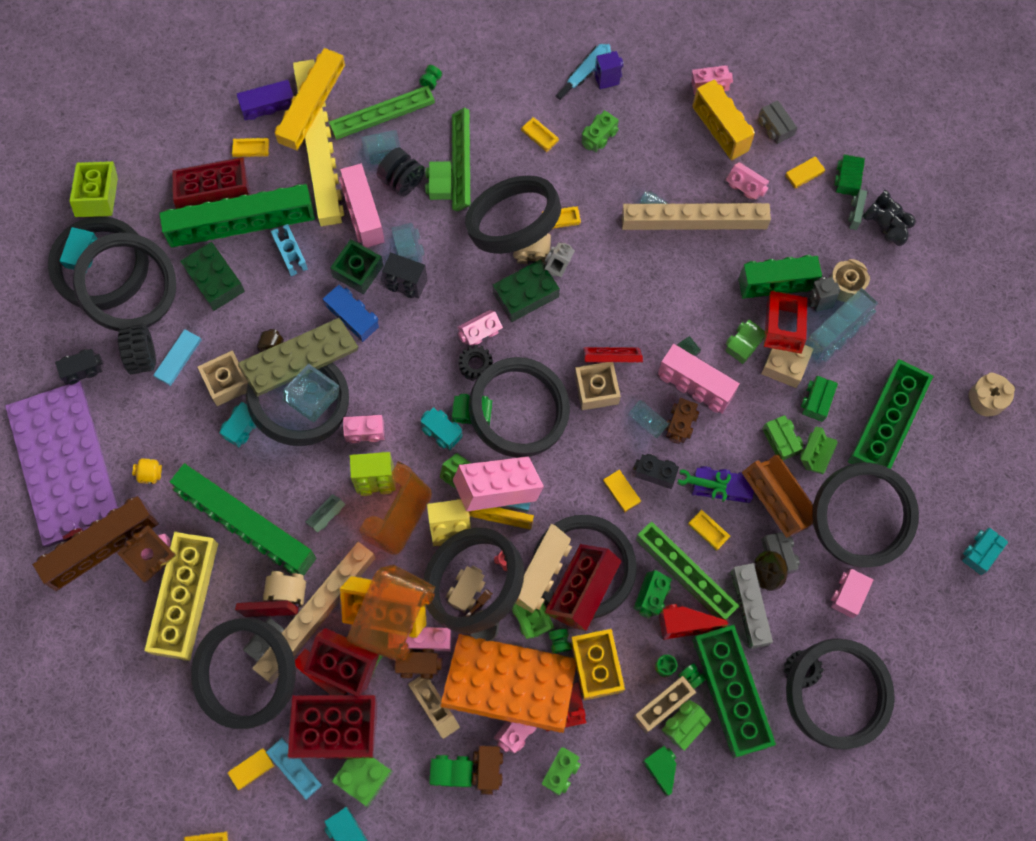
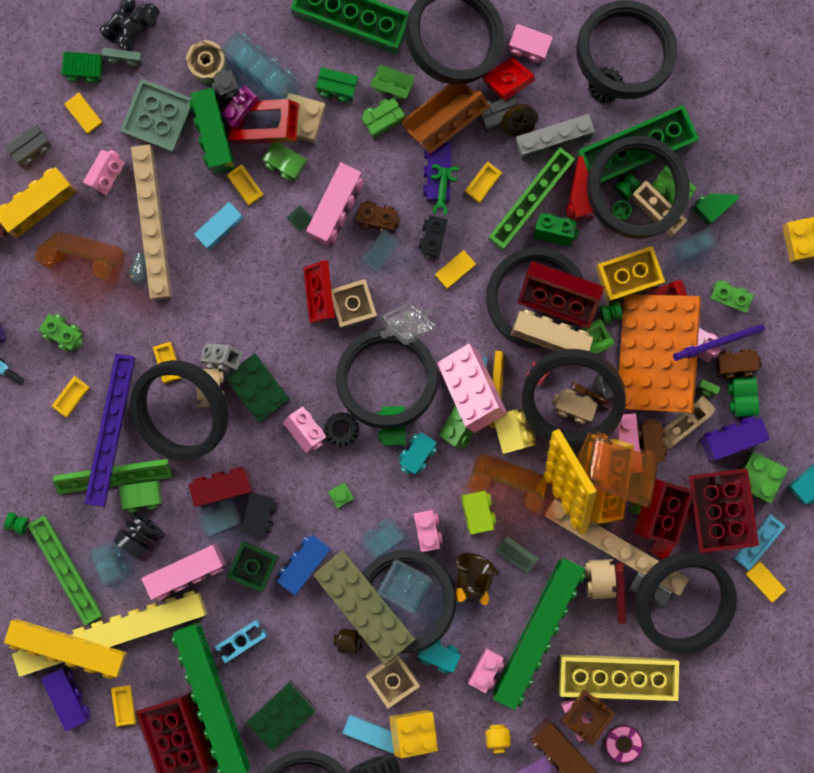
camera: 95 degrees left, 15 degrees up
none -> clear orange windscreen [34,231,125,286]
none -> dark purple plate [84,354,136,508]
none -> sand green plate [120,79,192,153]
none -> dark red brick [188,467,255,507]
none -> medium azure piece [194,202,244,250]
none -> magenta plate [221,85,259,128]
none -> yellow tile [227,164,264,206]
none -> bright green plate [328,482,354,508]
none -> clear light blue brick [361,517,406,559]
none -> clear plate [380,302,435,345]
none -> yellow brick [389,710,438,758]
none -> dark brown hair [455,552,499,605]
none -> bright pink brick [468,647,505,693]
none -> red plate [482,57,536,101]
none -> yellow plate [544,429,597,535]
none -> black tyre [587,136,690,239]
none -> tile [604,724,643,764]
none -> clear light blue brick [671,228,717,263]
none -> dark purple bar [673,324,765,361]
none -> bright green plate [696,380,720,398]
none -> dark purple brick [700,416,770,461]

